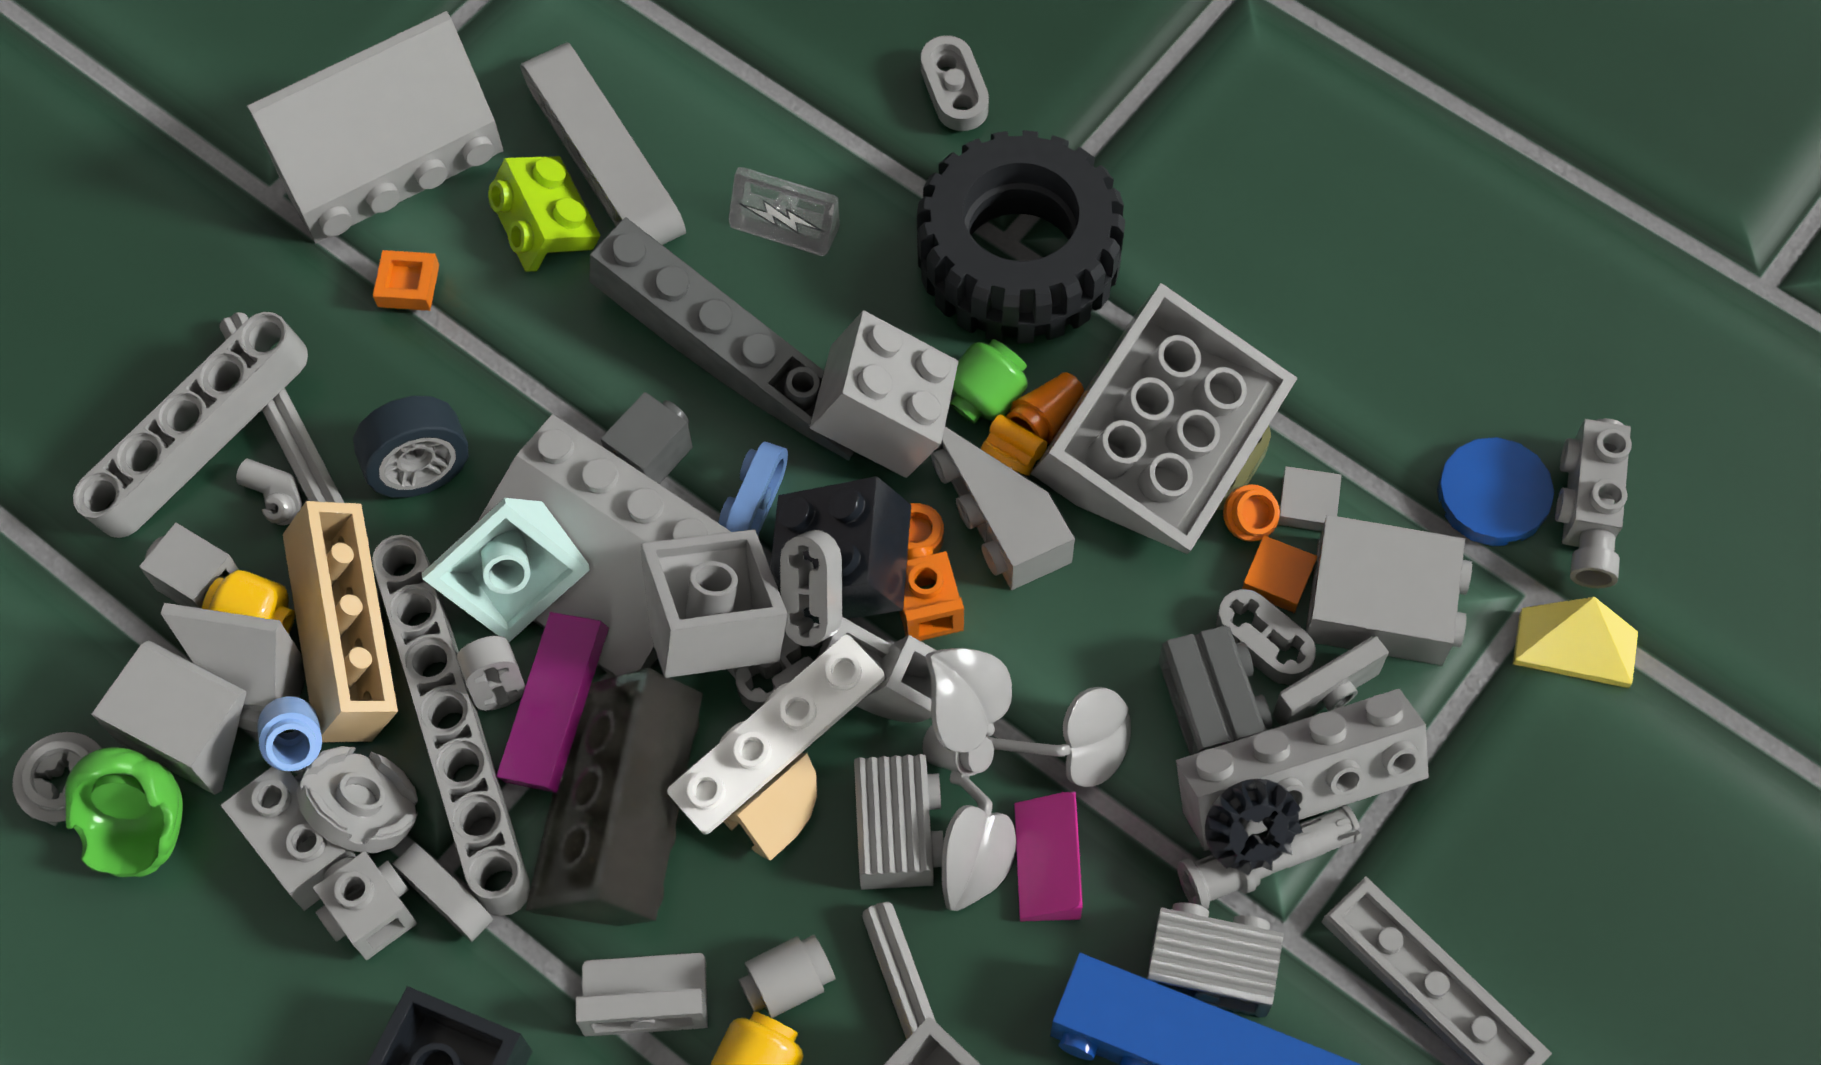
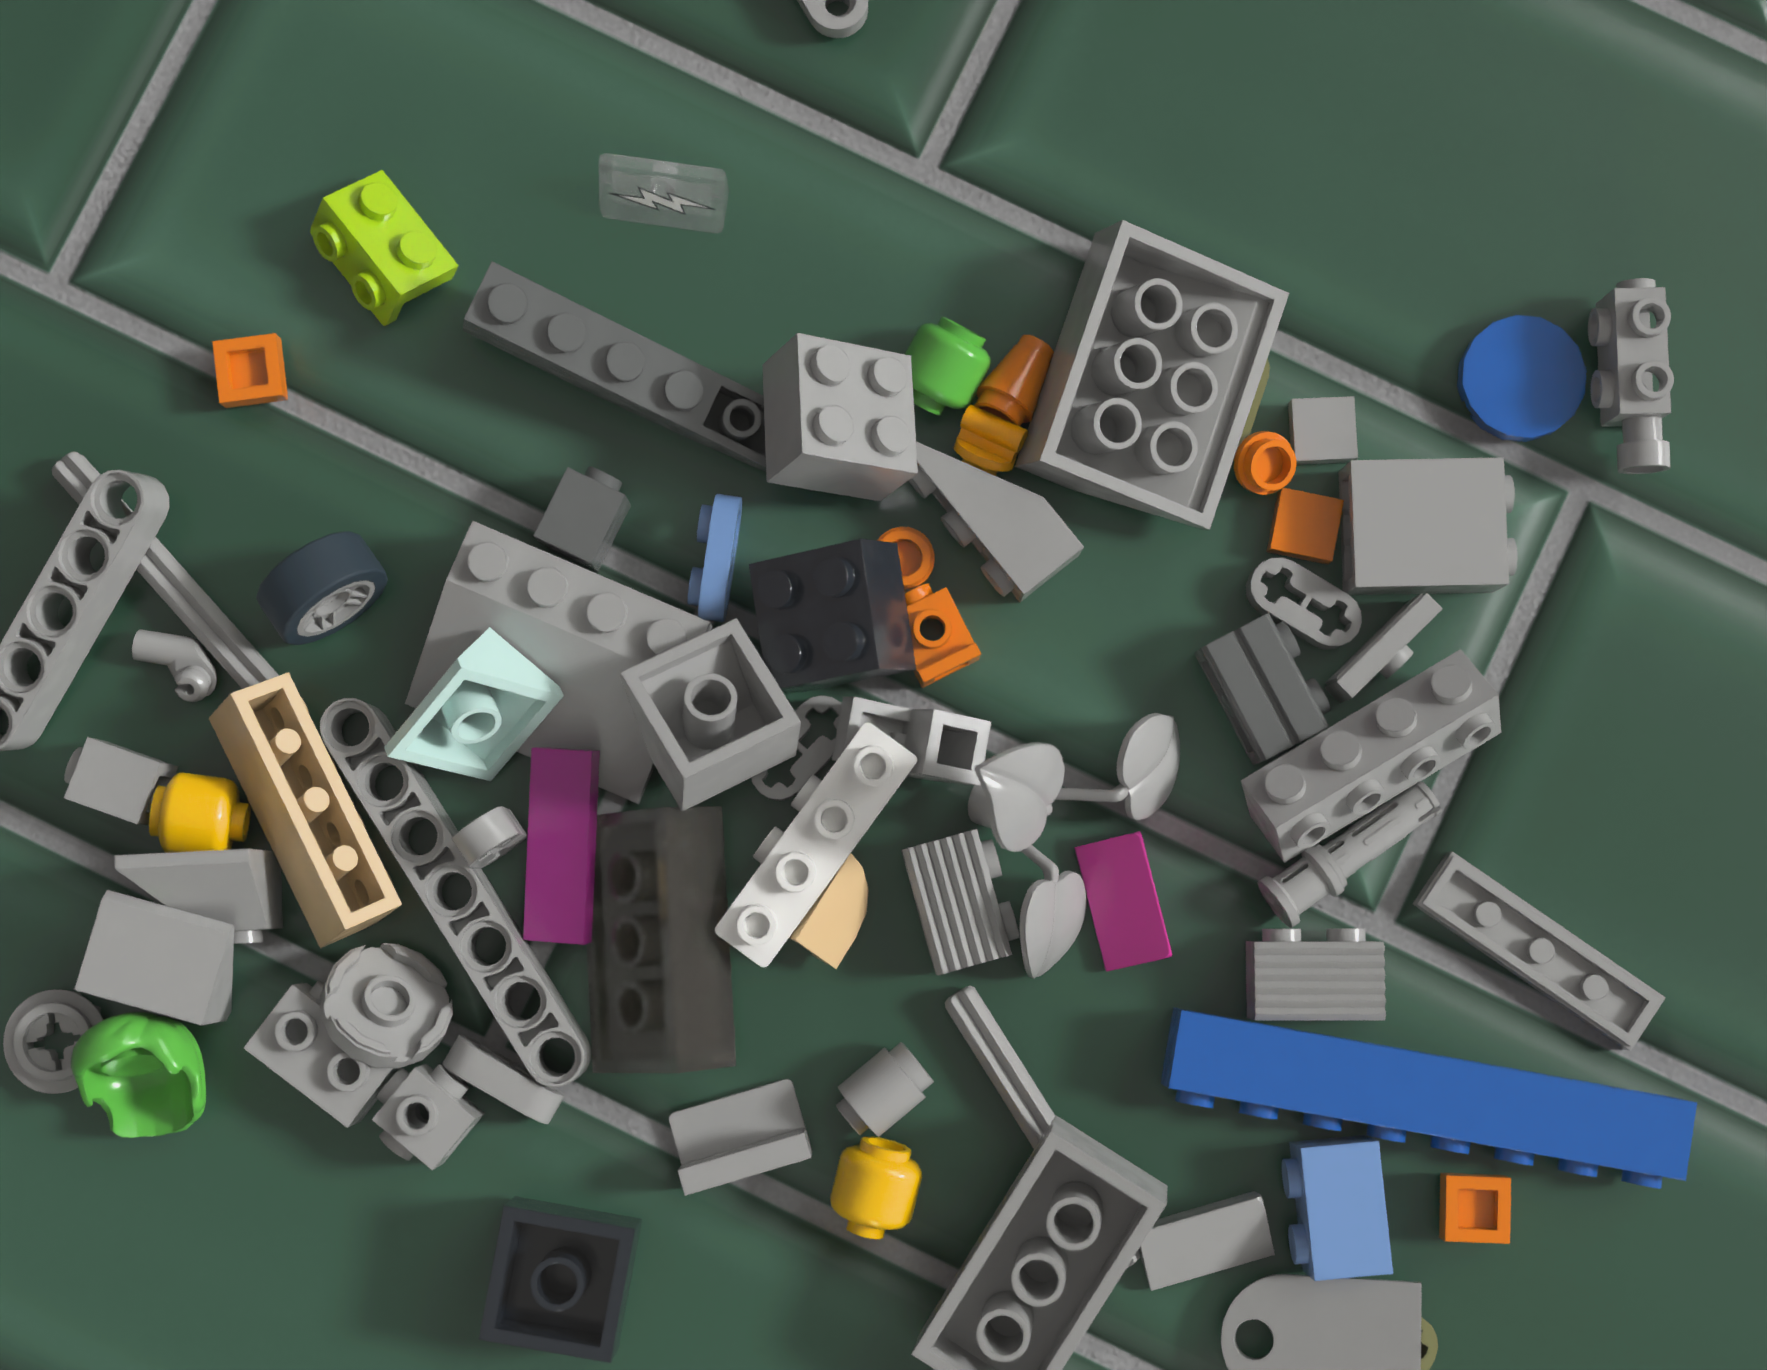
camera: 20 degrees left, 20 degrees up
light grey slope [248,11,504,244] -> none
light blue brick [257,696,322,771] -> none
light grey beam [520,42,686,245] -> none
light grey beam [780,530,842,646] -> none
black tyre [917,130,1125,344] -> none
black gear [1205,779,1303,875] -> none
light yellow slope [1513,597,1638,688] -> none

